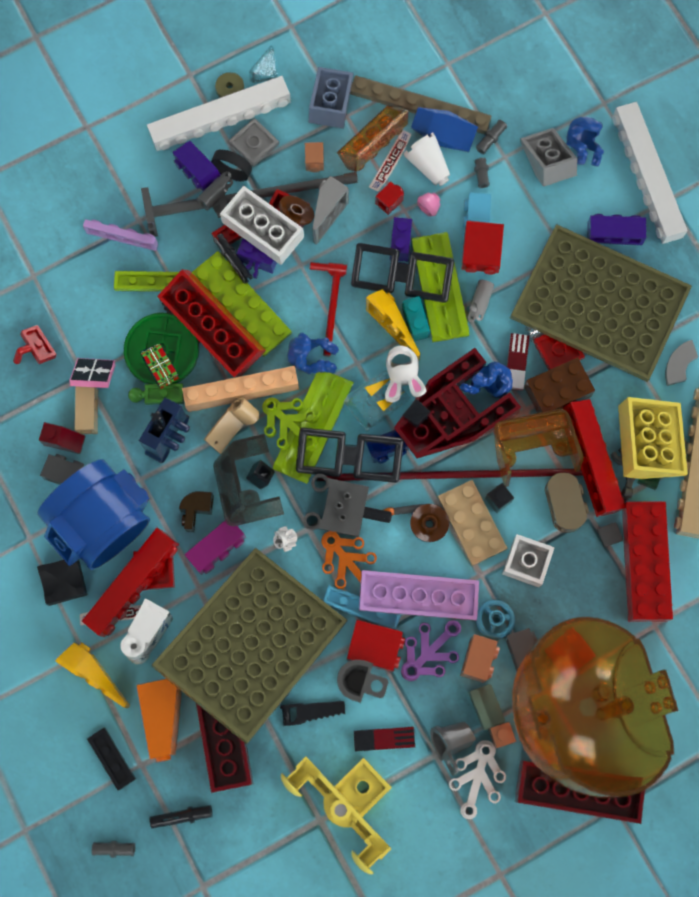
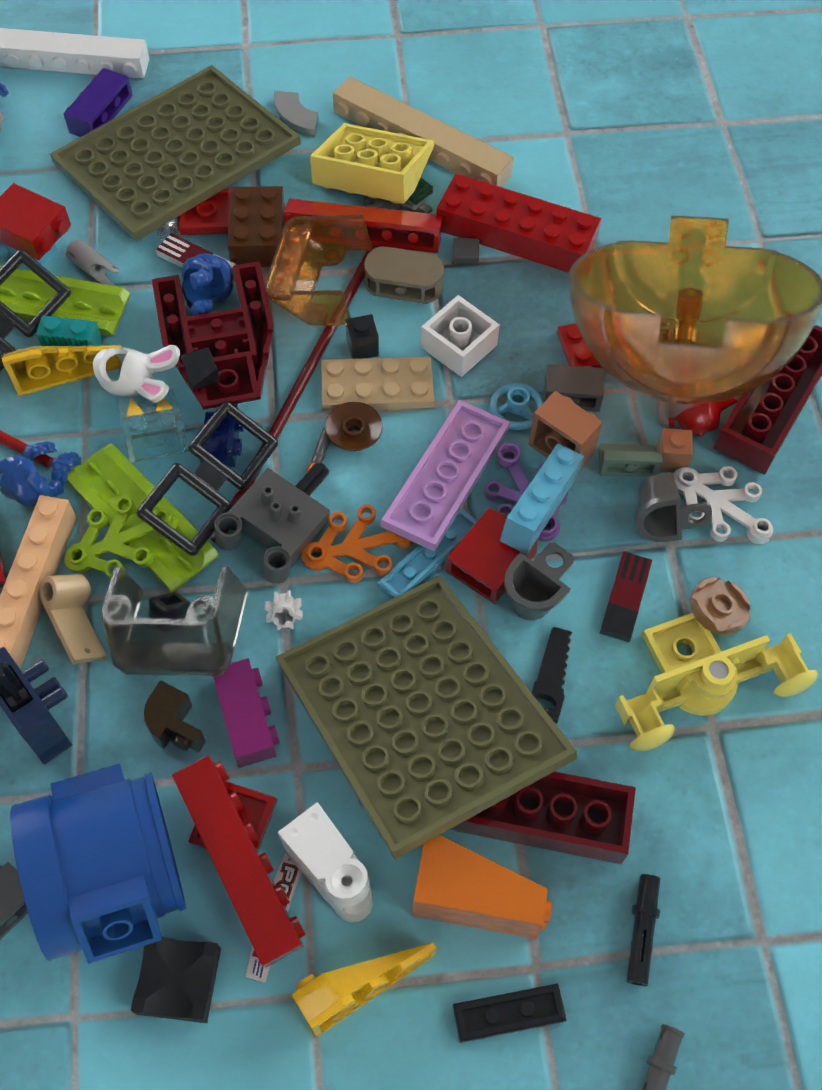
camera: 70 degrees left, 15 degrees down
none -> medium azure brick [500,443,584,555]
none -> medium nougat tile [690,577,751,635]

